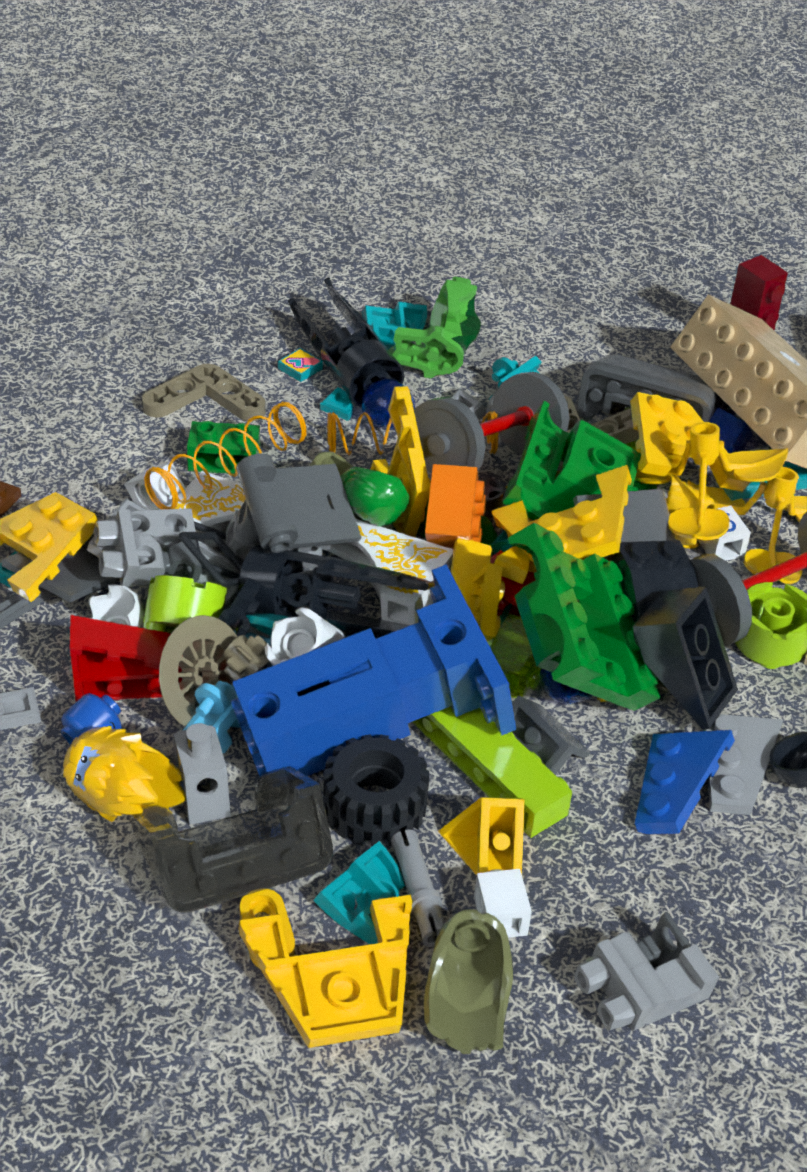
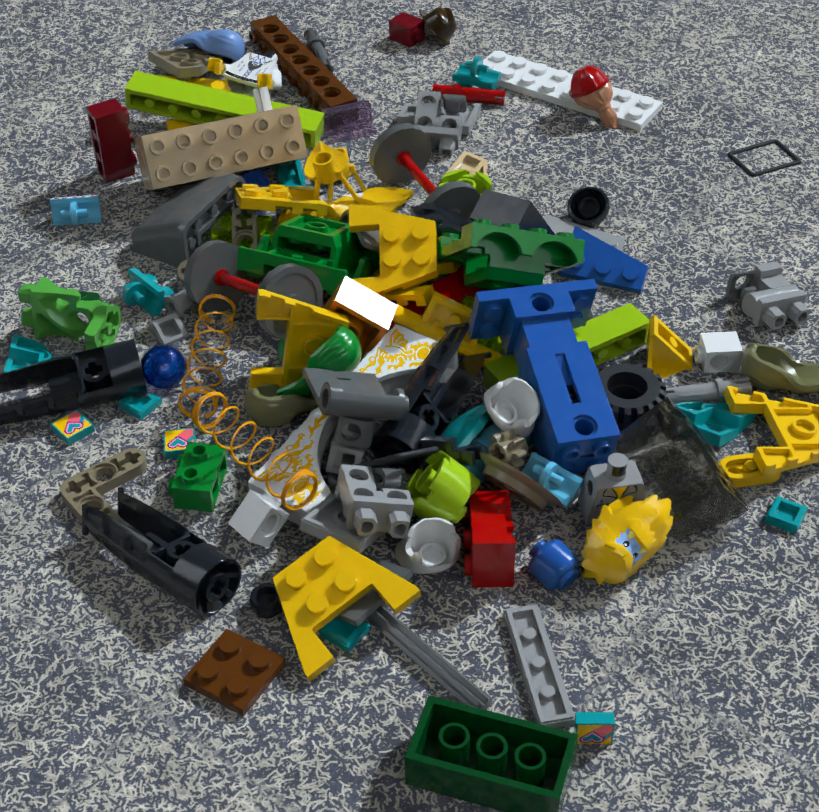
camera: 80 degrees left, 0 degrees up
none -> medium azure hips [50,195,102,226]
none -> black piece [82,487,242,617]
none -> tile [163,427,196,459]
none -> teal tile [764,496,808,534]

